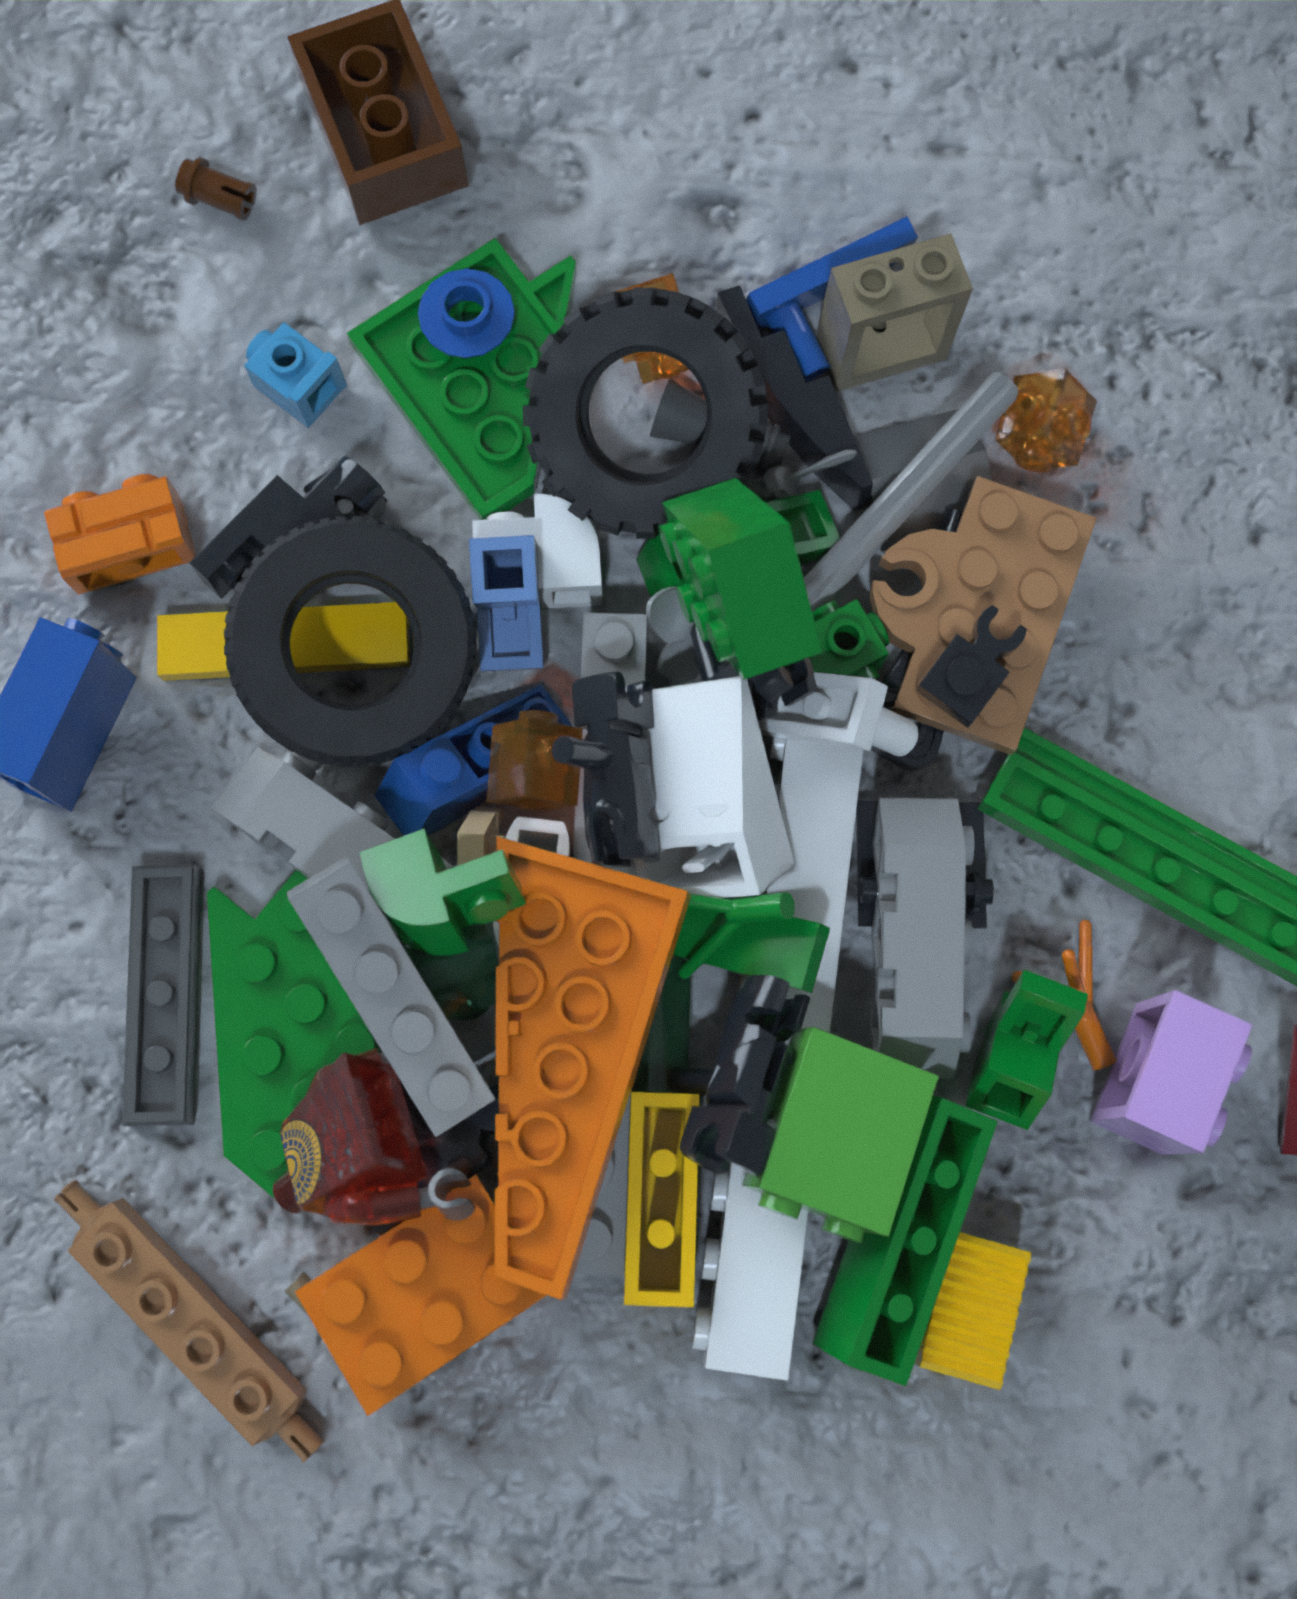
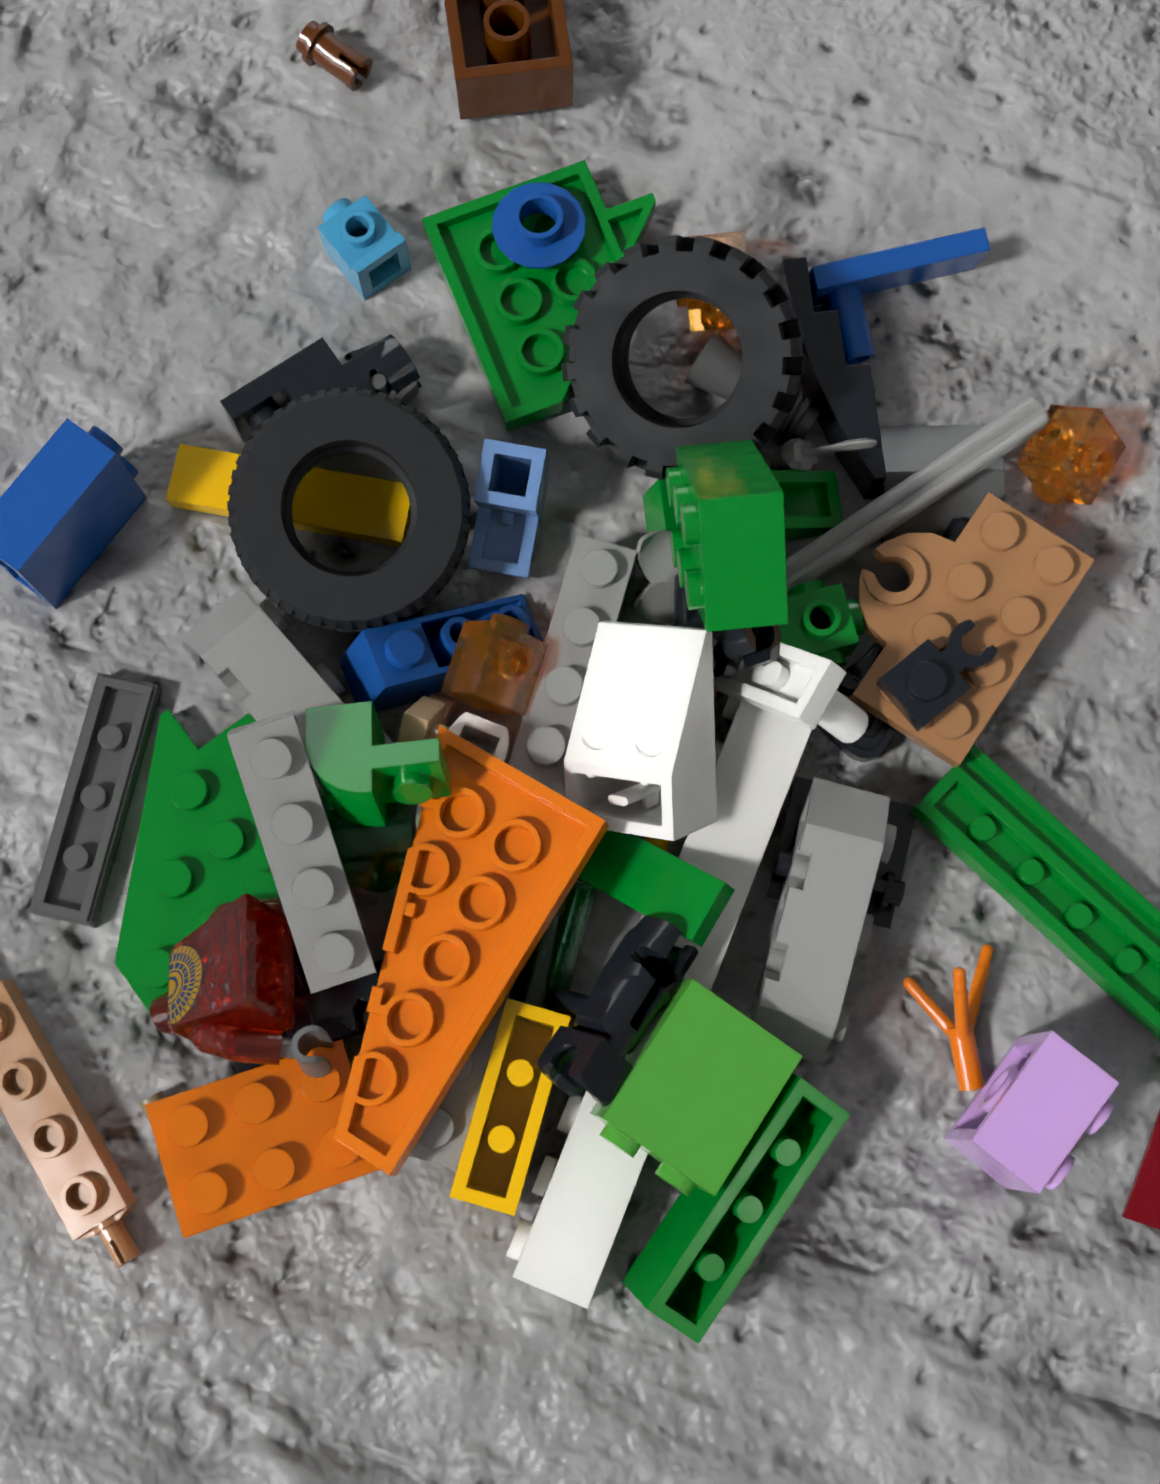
camera: 15 degrees right, 0 degrees up
orange brick [44,474,196,595] -> none
white brick [472,494,603,609] -> none
black piece [551,671,660,868] -> none
green plant [678,892,795,979] -> none
dark tan window [816,233,973,392] -> none
yellow brick [914,1232,1031,1390] -> none
green brick [965,969,1088,1131] -> none

